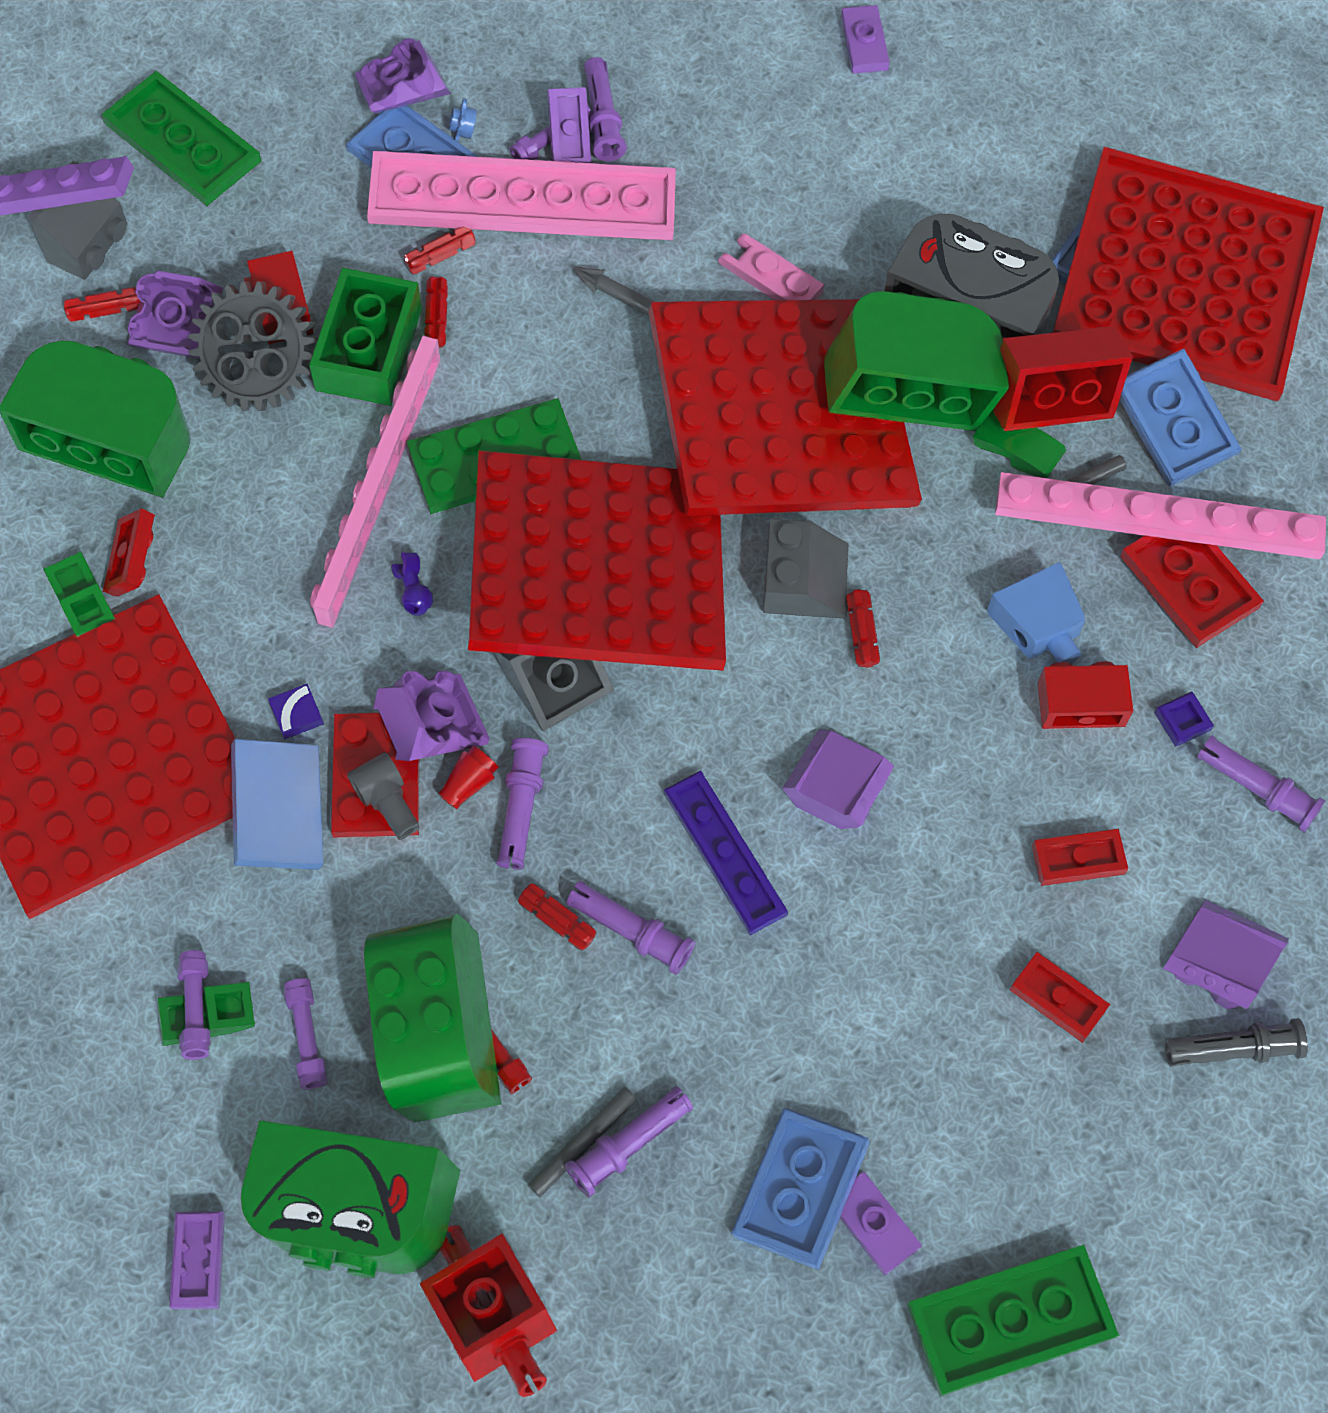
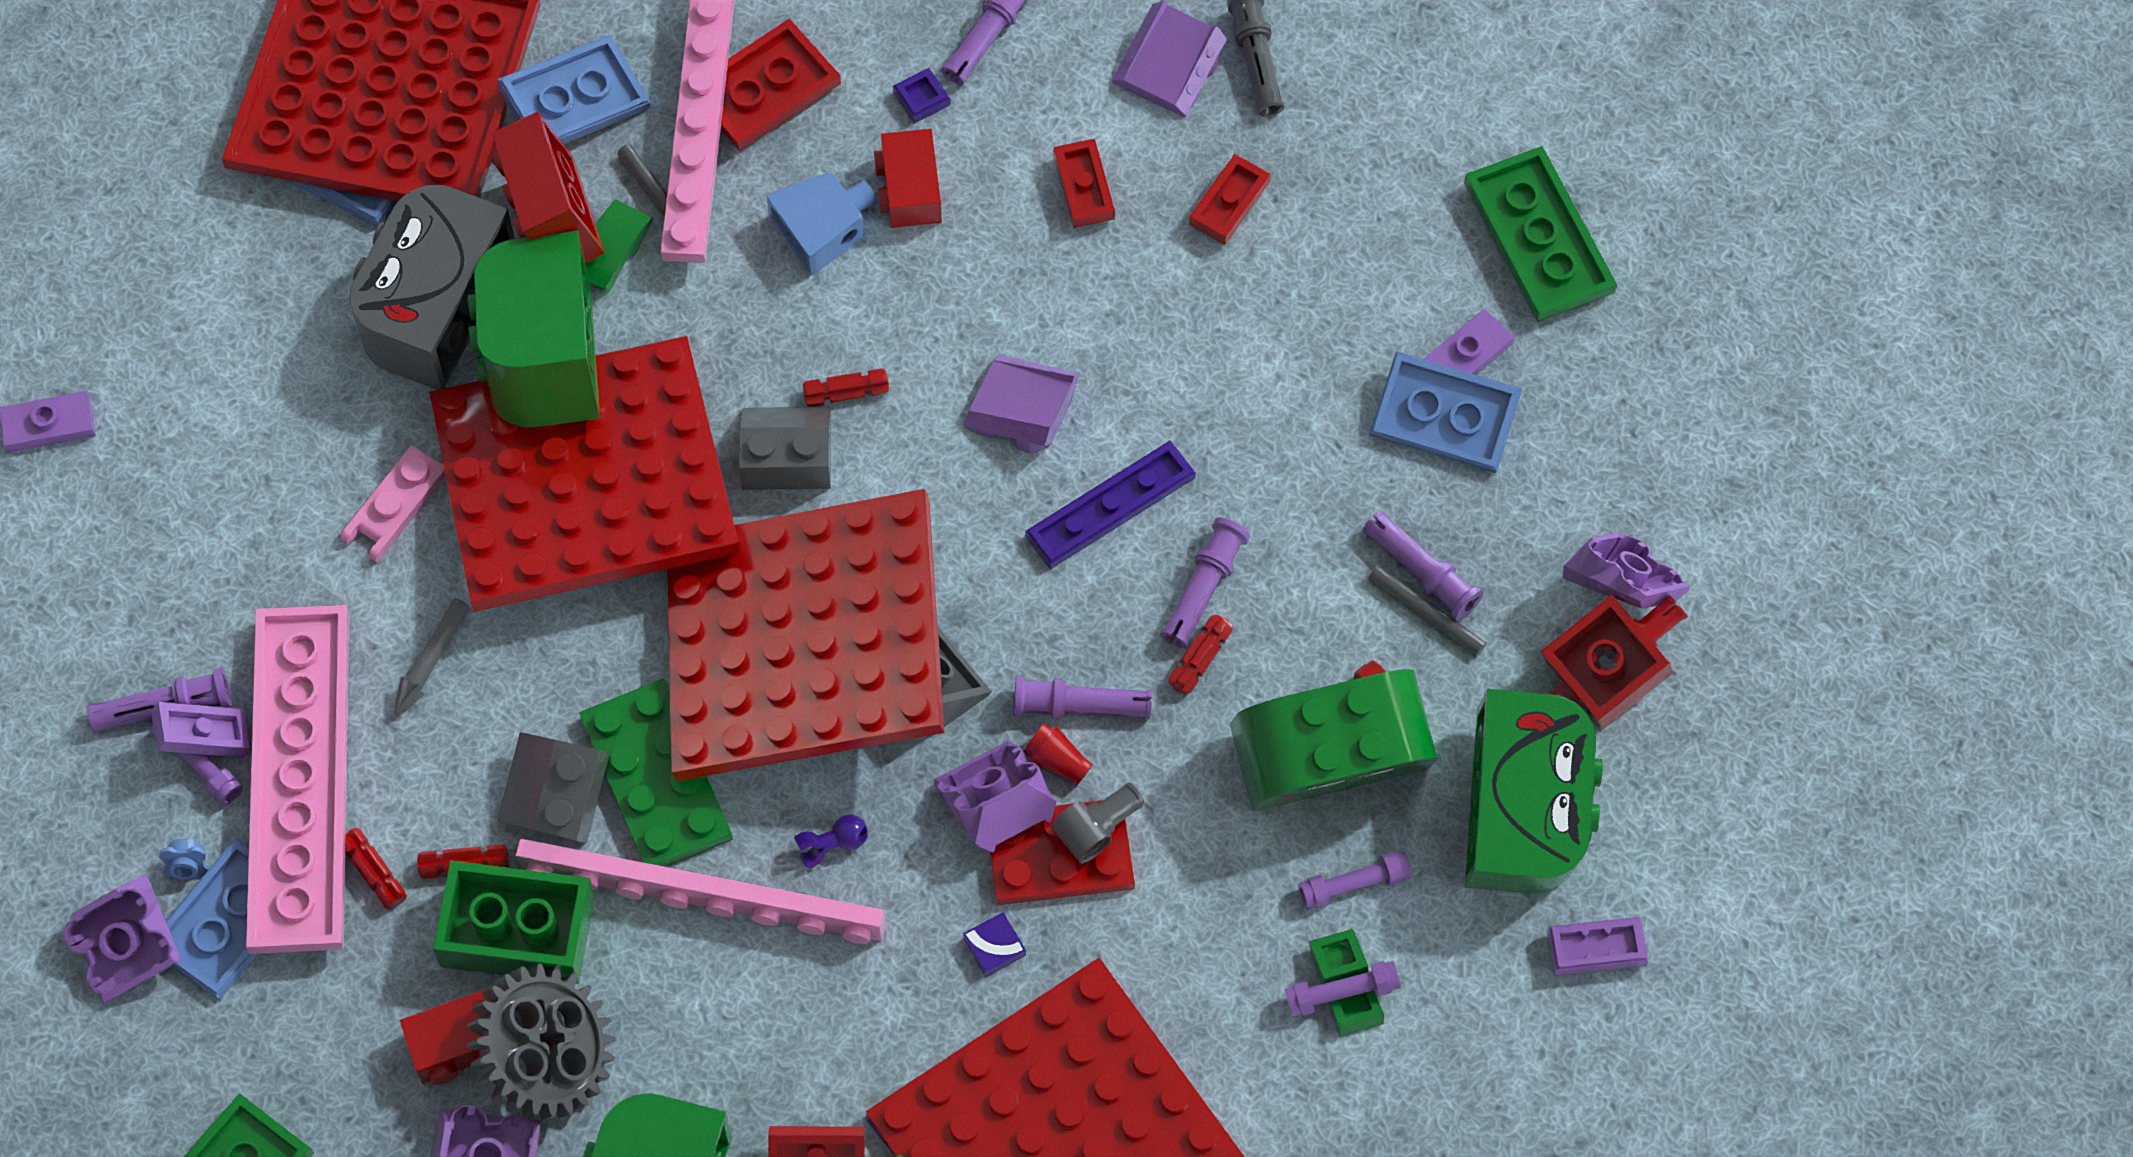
camera: 95 degrees left, 0 degrees up
medium blue tile [231,739,323,870] -> none
none -> dark grey slope [497,732,609,843]
none -> medium lavender slope [1562,532,1690,609]

